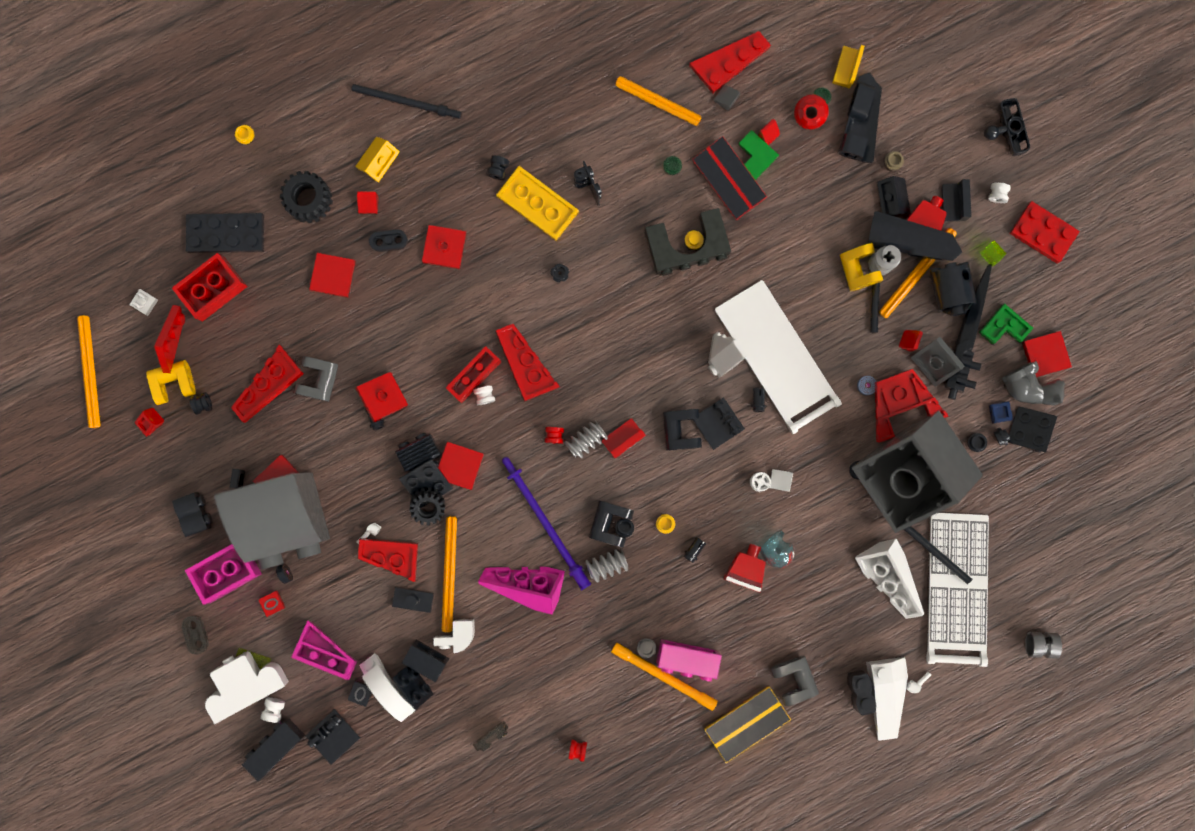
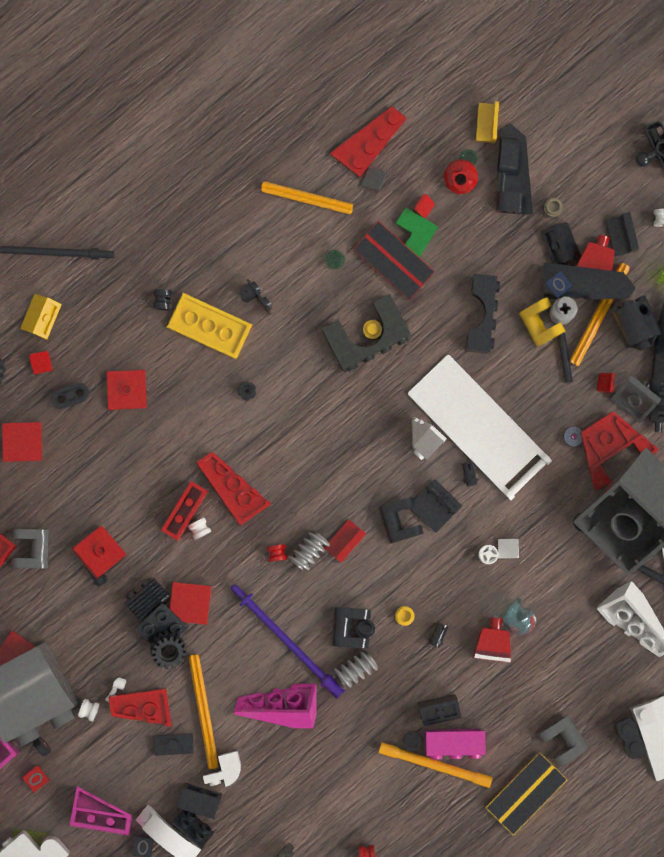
camera: 15 degrees left, 0 degrees up
none -> white wheel [78,699,99,722]
none -> black hinge [418,694,462,726]
none -> black arch [466,274,500,354]
none -> dark blue tile [546,271,573,298]

